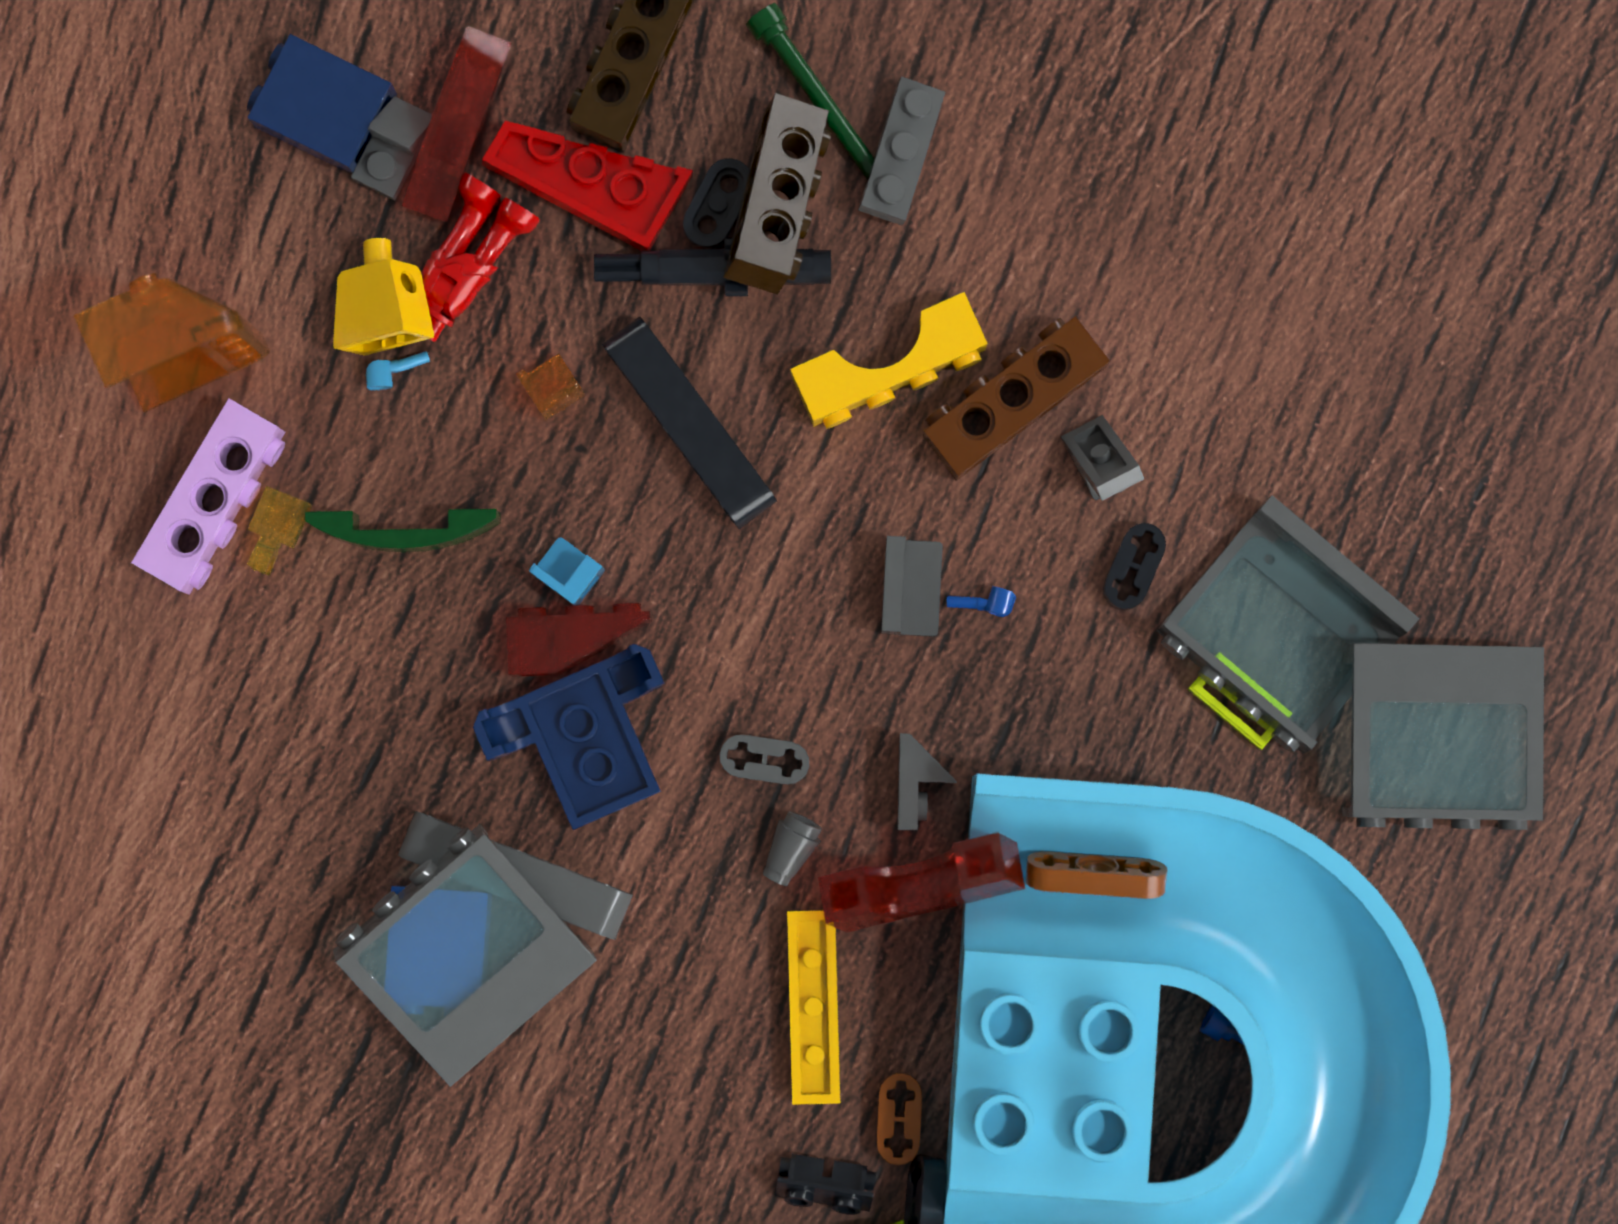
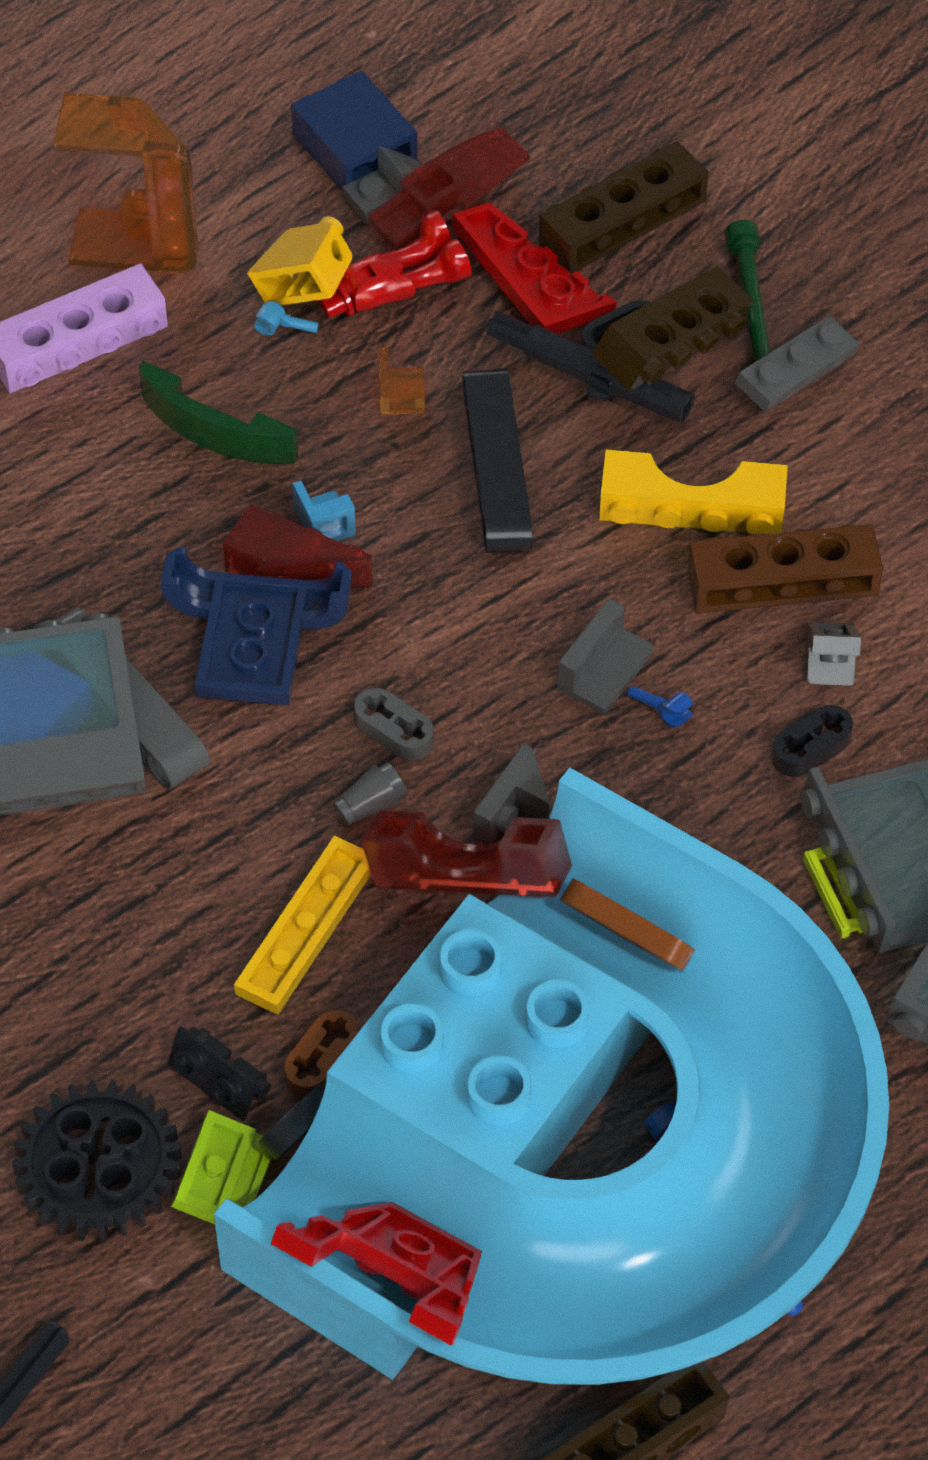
camera: 25 degrees right, 30 degrees down
clear yellow plate [248,486,312,576] -> none

